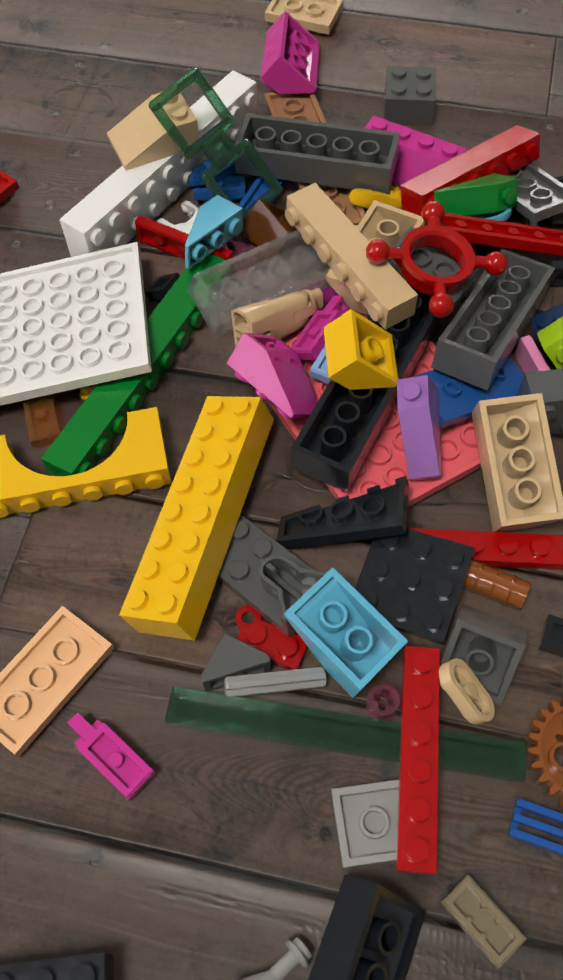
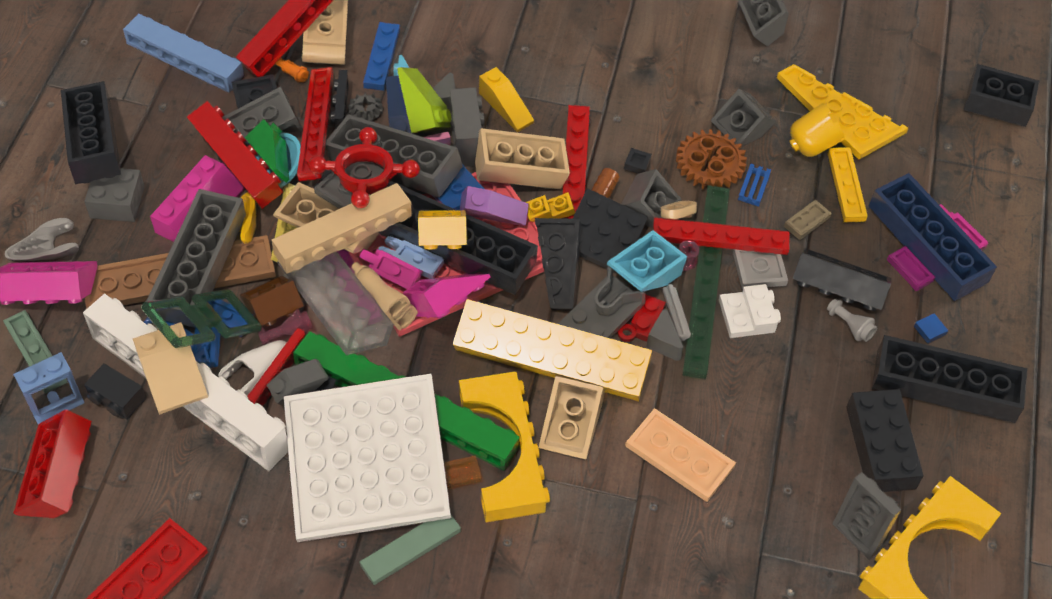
camera: 95 degrees left, 5 degrees down
dark pink hinge [67,712,156,802] -> none
medium azure slope [185,195,243,270] -> none
none -> sand green tile [3,310,68,394]
none -> light grey animal [5,218,79,261]
none -> red slope [13,409,92,518]
none -> medium blue window [14,352,85,424]
none -> black brick [61,81,121,185]
none -> dark grey slope [267,359,329,406]
none -> yellow slope [525,193,575,222]
none -> tan slope [538,376,605,460]
none -> white plate [719,284,781,338]

